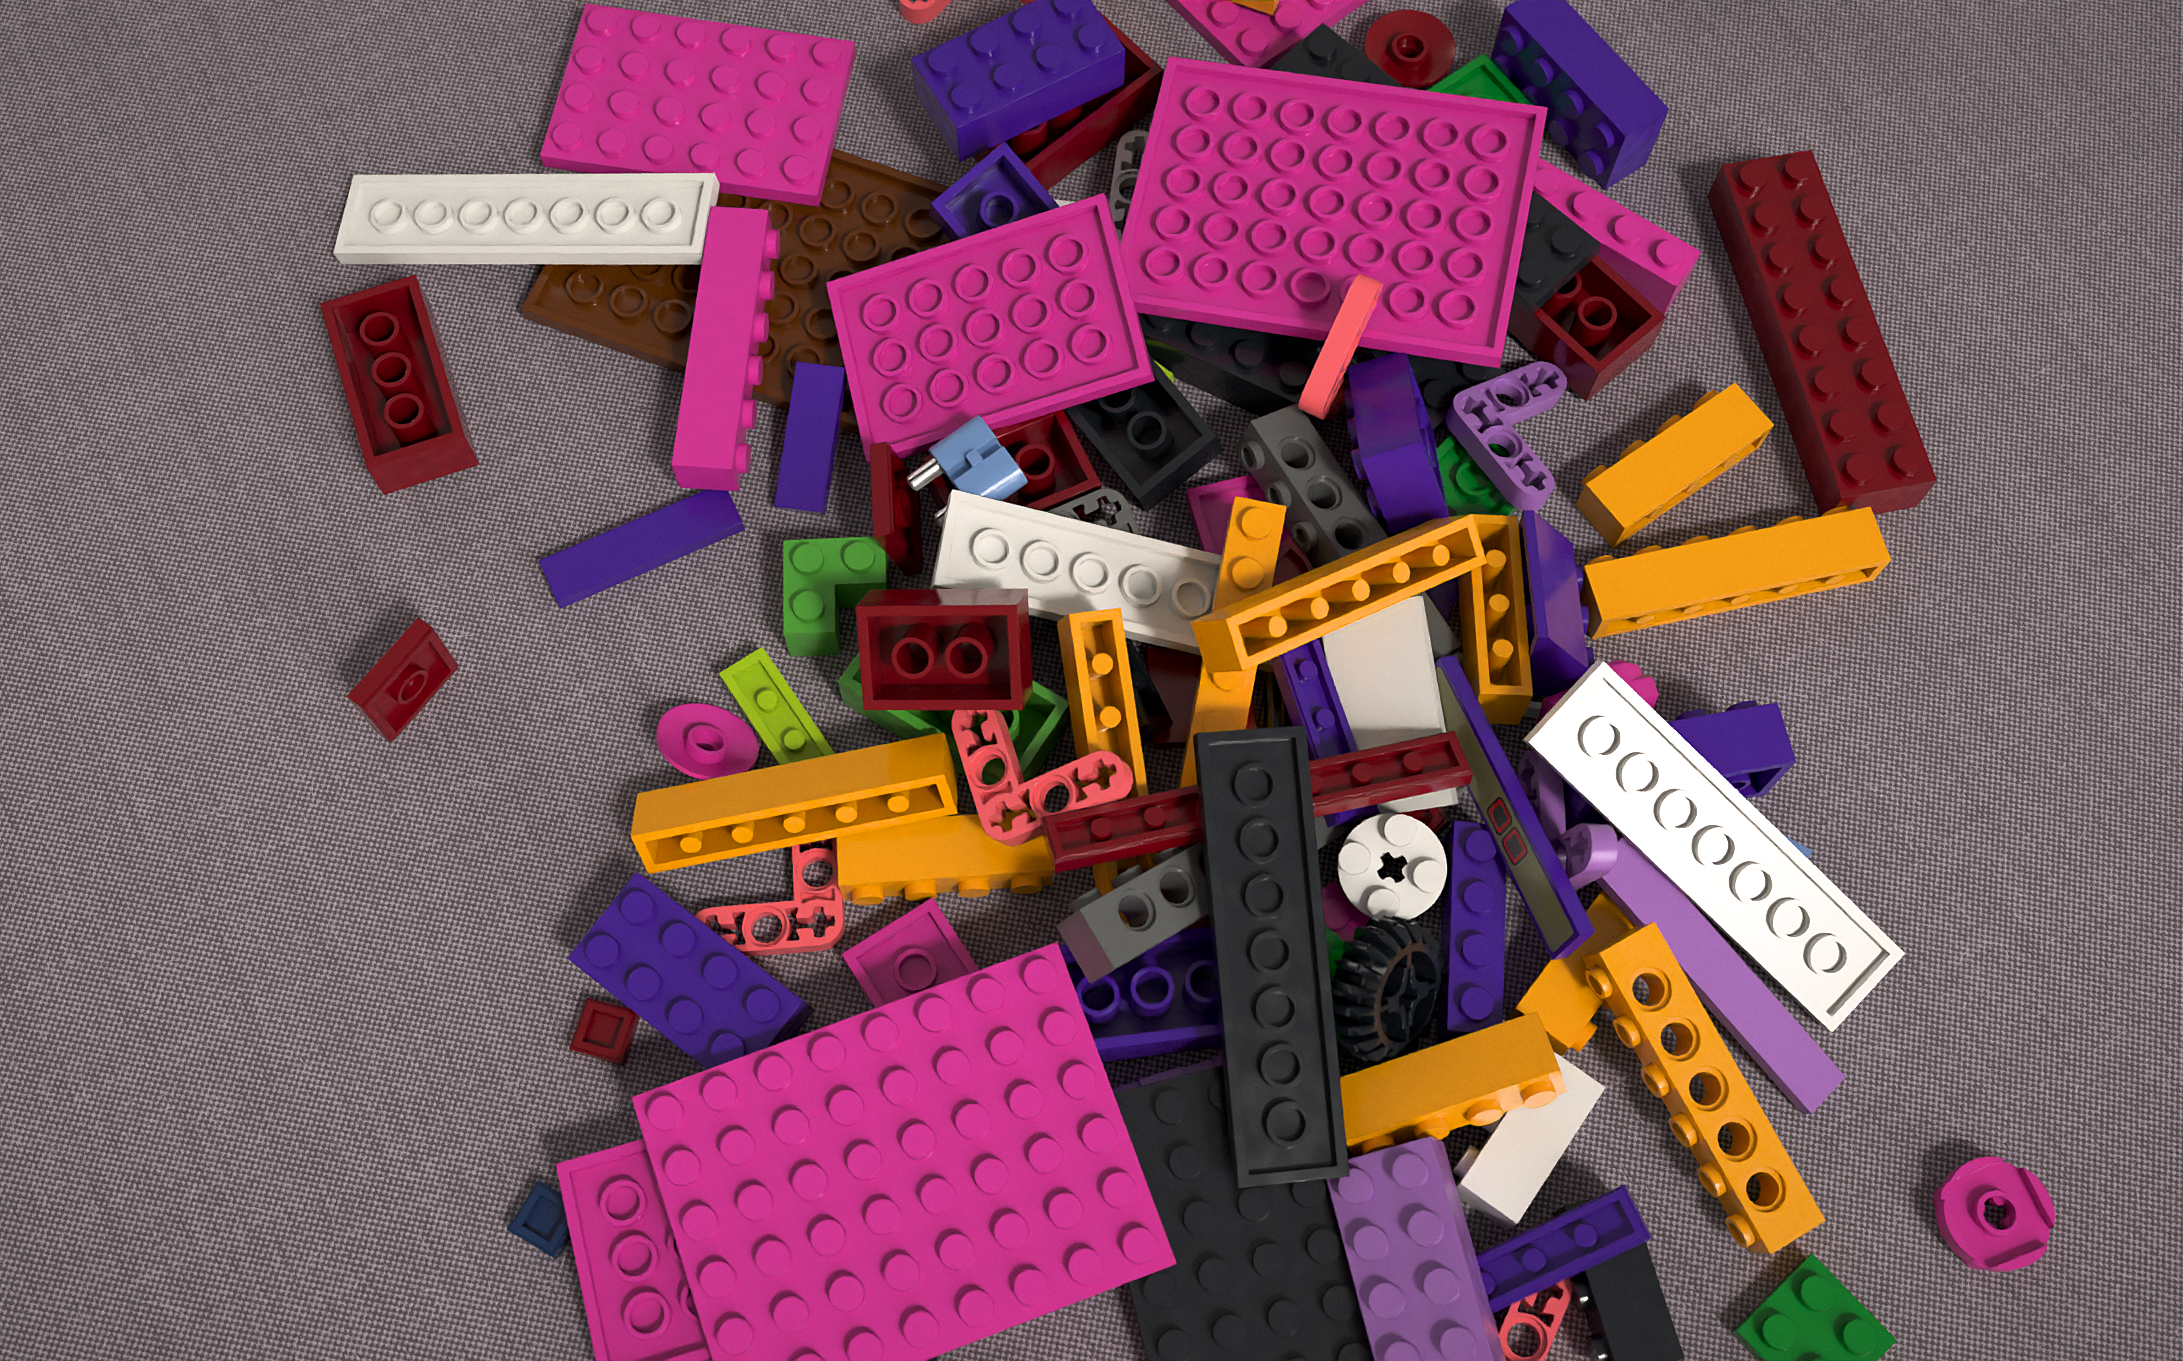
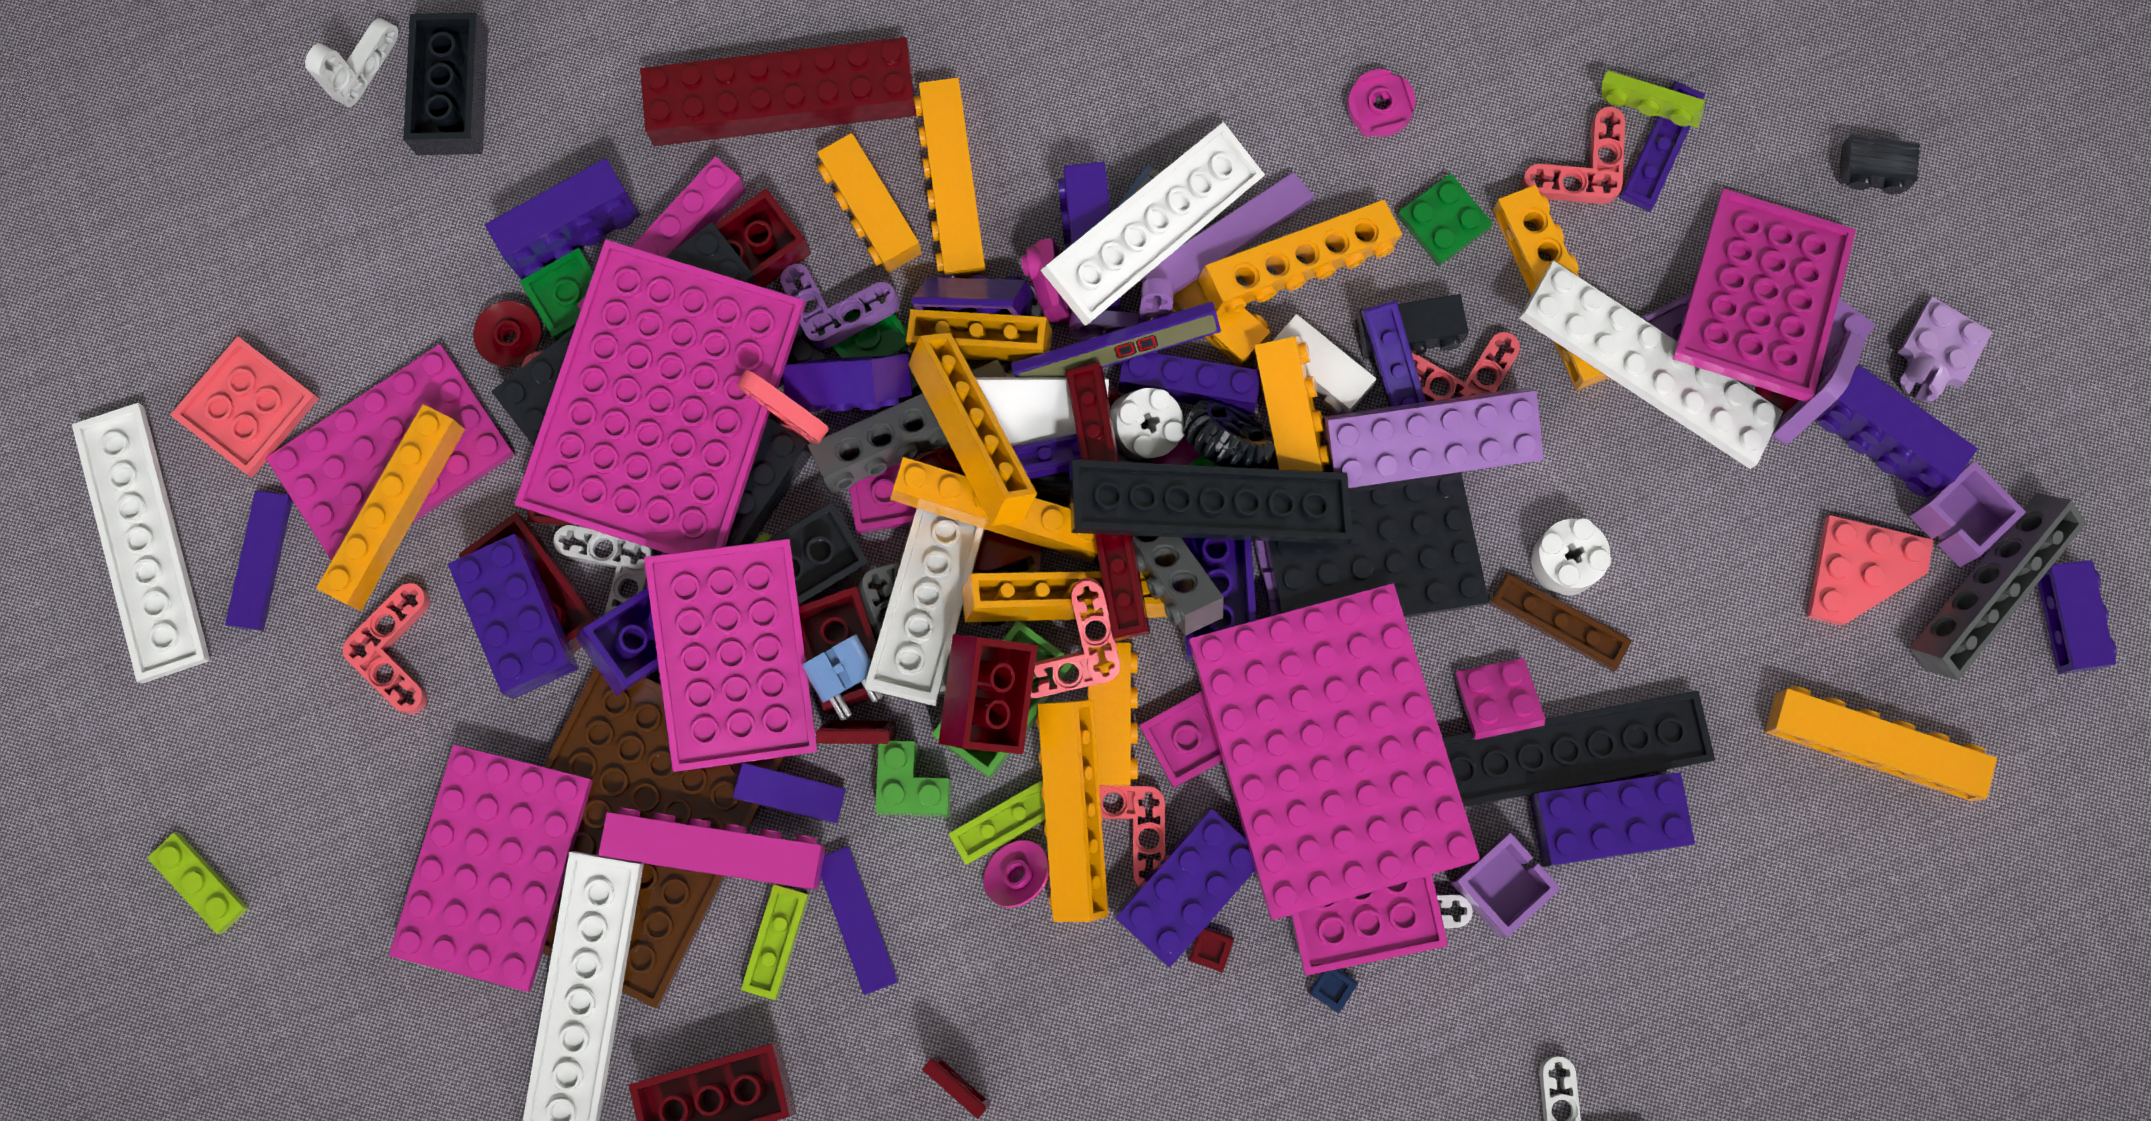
camera: 80 degrees left, 10 degrees up
none -> lime plate [741,884,809,1000]

